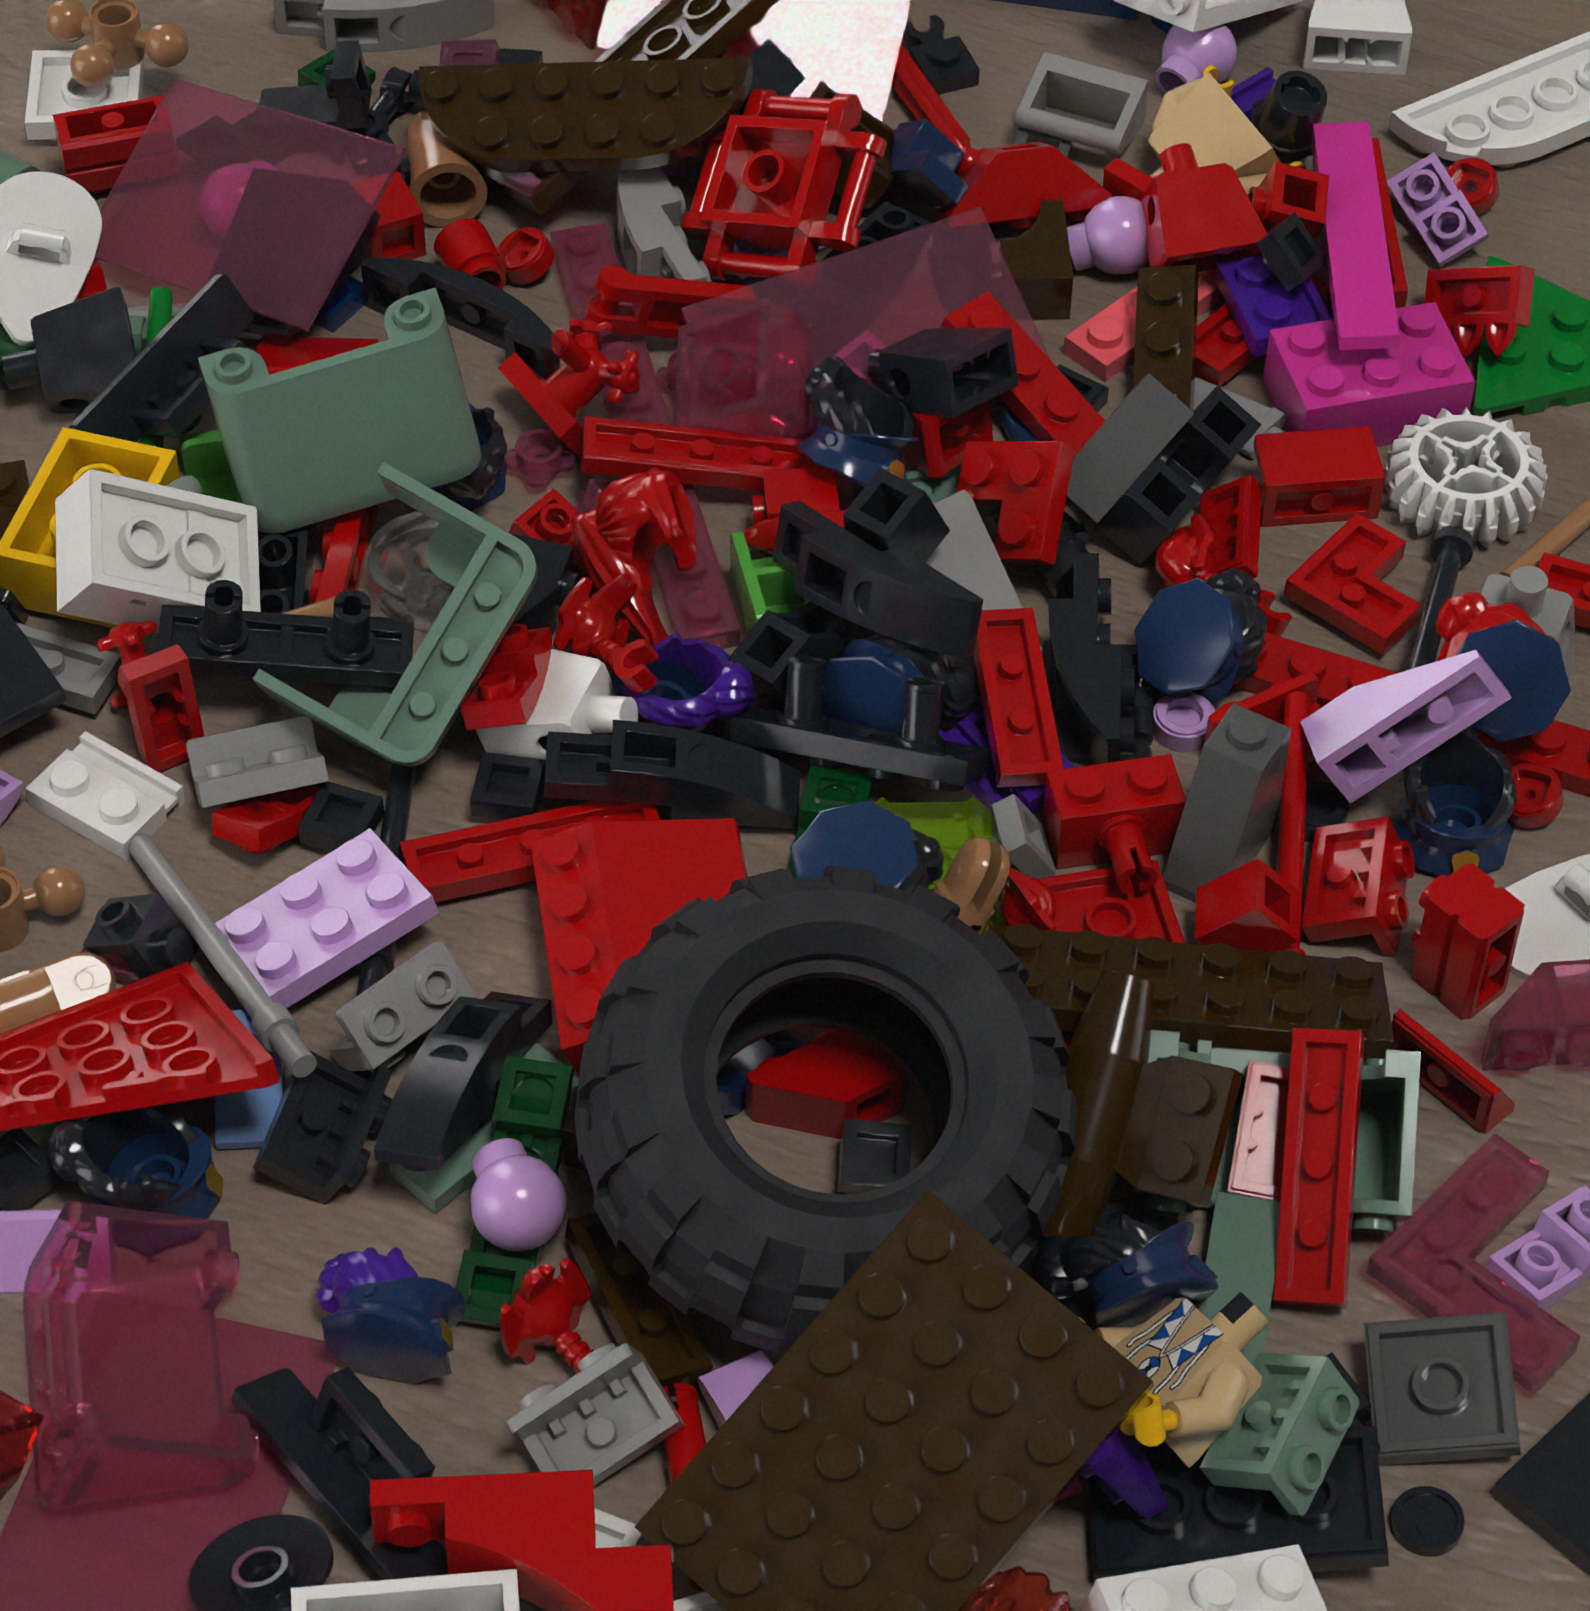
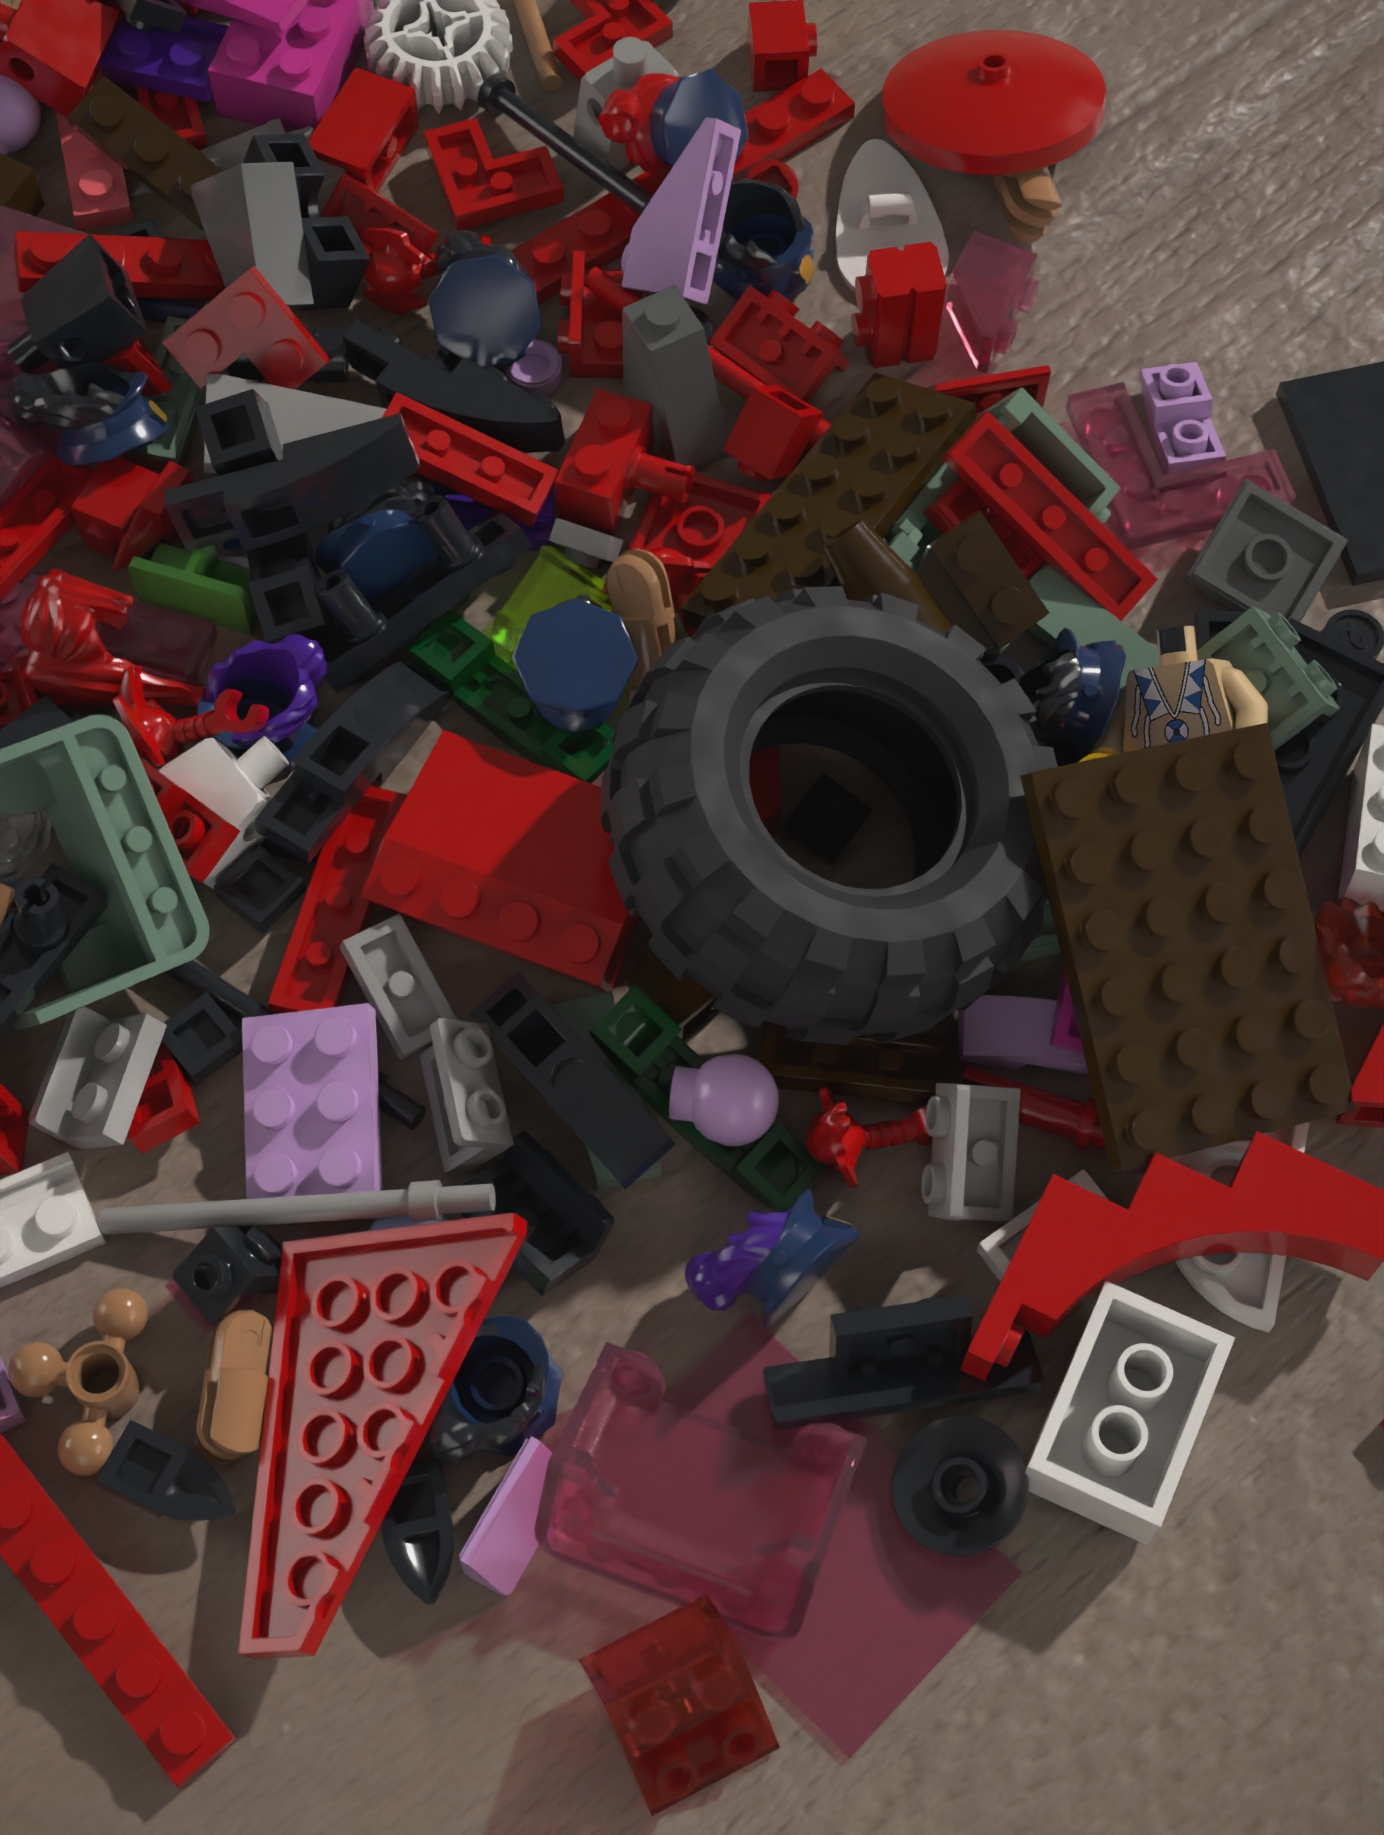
camera: 60 degrees left, 15 degrees up
none -> light grey plate [339,914,457,1060]

